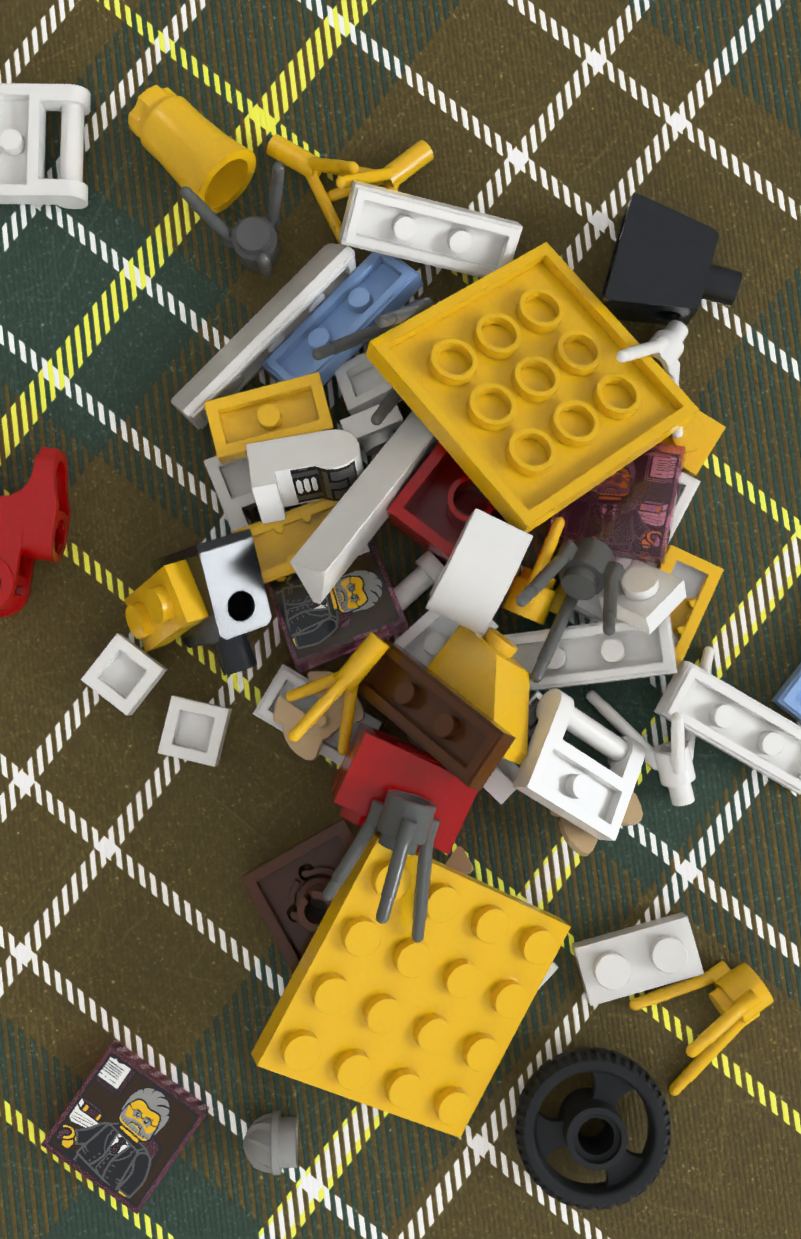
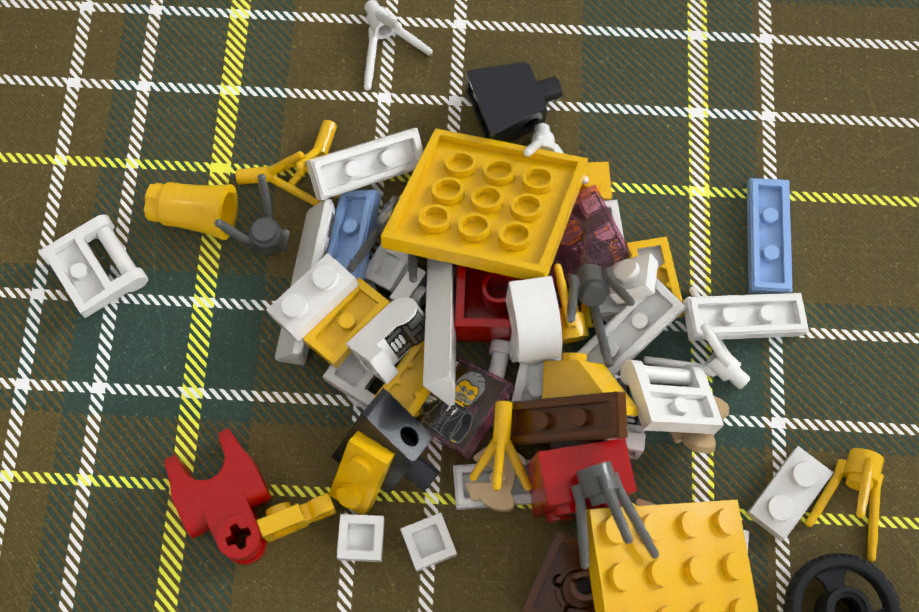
camera: 35 degrees left, 15 degrees down
none -> yellow plate [257,493,337,542]
none -> white plate [266,253,359,342]
none -> white plant [364,0,433,90]

